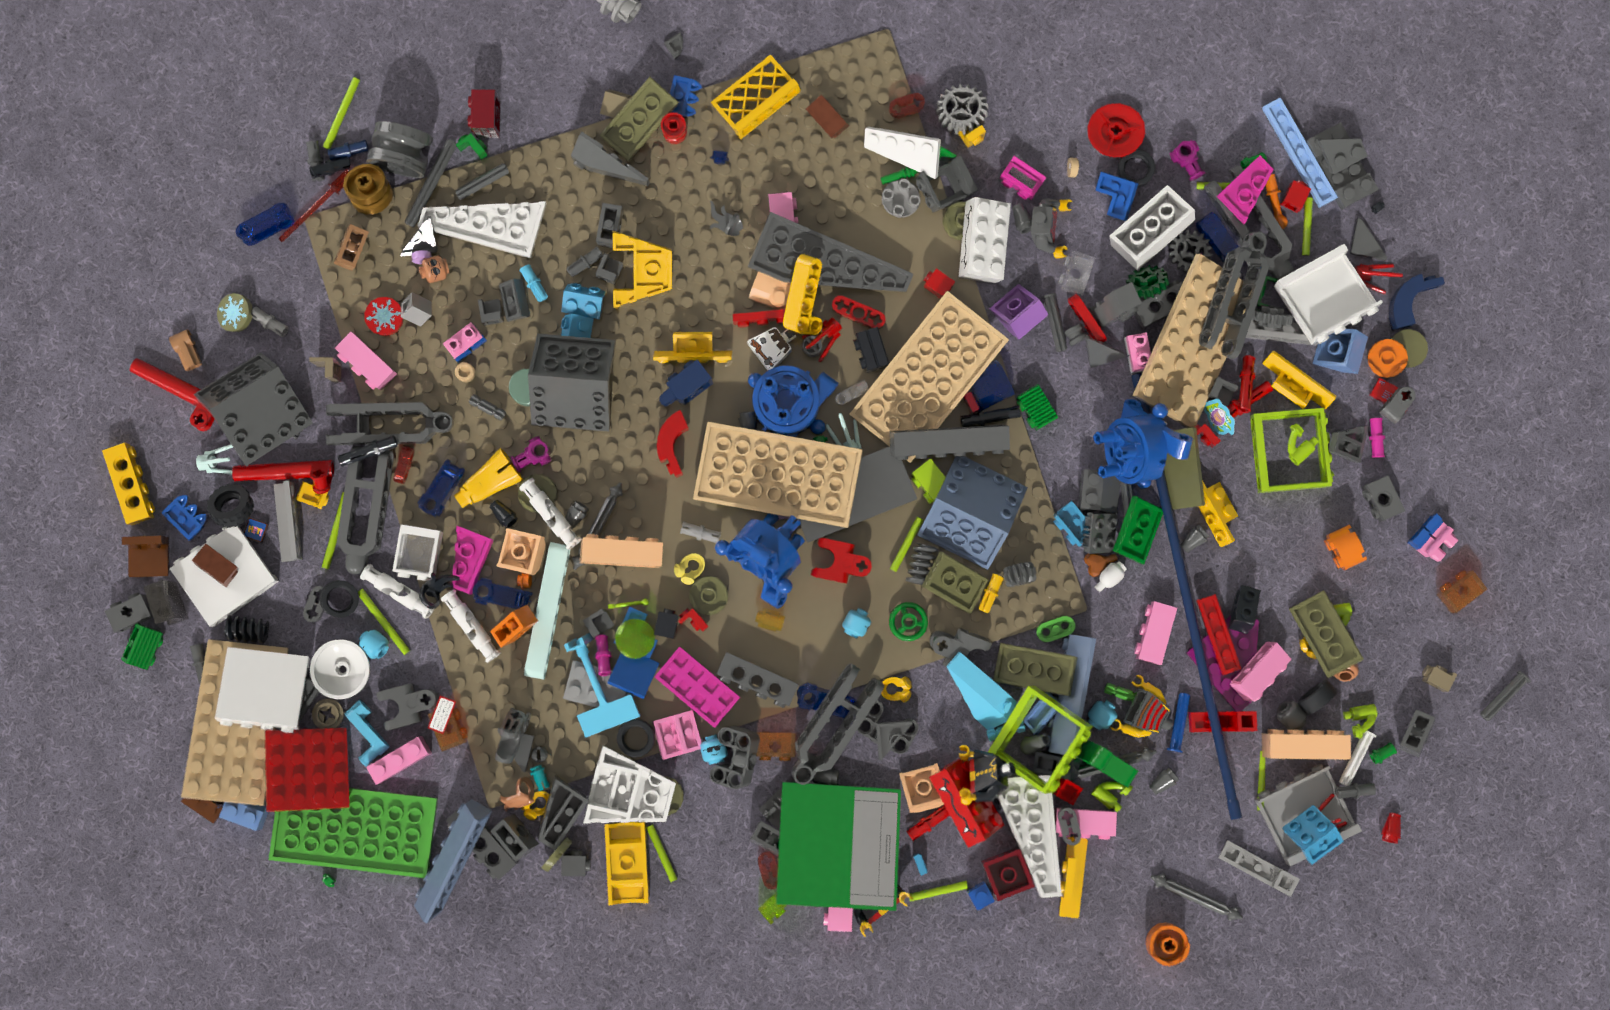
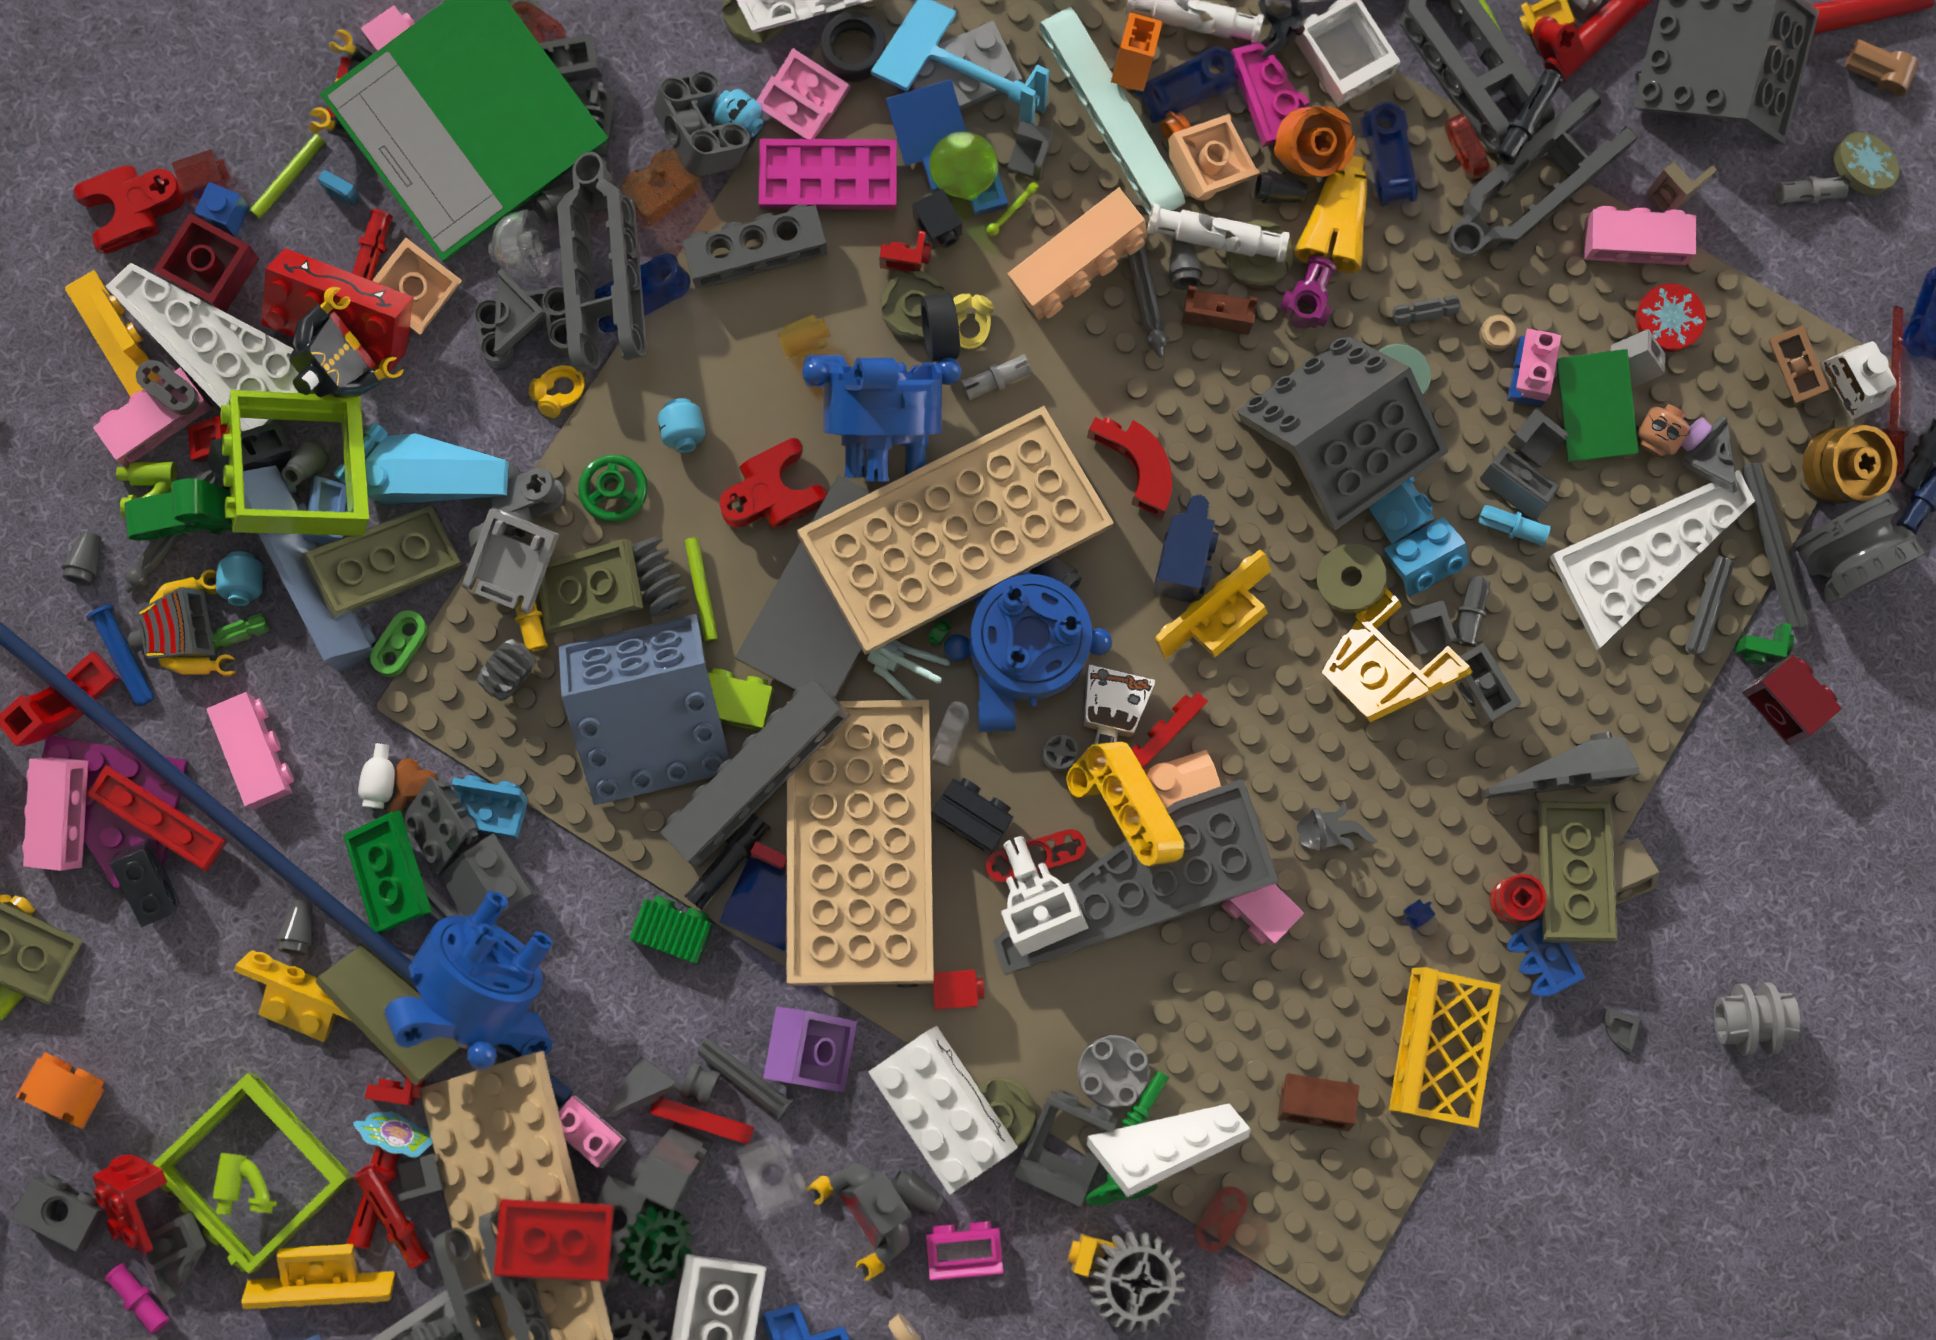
camera: 135 degrees right, 5 degrees down
dark pink pin [595,635,611,676] -> none
red plant [802,318,842,362] -> none
none -> red piece [73,166,186,254]
none -> red bracket [92,1154,167,1254]
none -> clear red brick [172,149,232,204]
none -> light grey container [462,508,559,614]
none -> clear cylinder [488,209,552,280]
none -> red tile [494,1199,614,1282]
none -> black tyre [921,293,960,362]
none -> white brick [1001,836,1088,956]
none -> copper hinge [1181,285,1257,335]
none -> orange brick [1274,106,1356,177]
none -> olive tile [1317,543,1387,613]
none -> green tile [1556,349,1638,462]
none -> white torso [1821,341,1897,420]

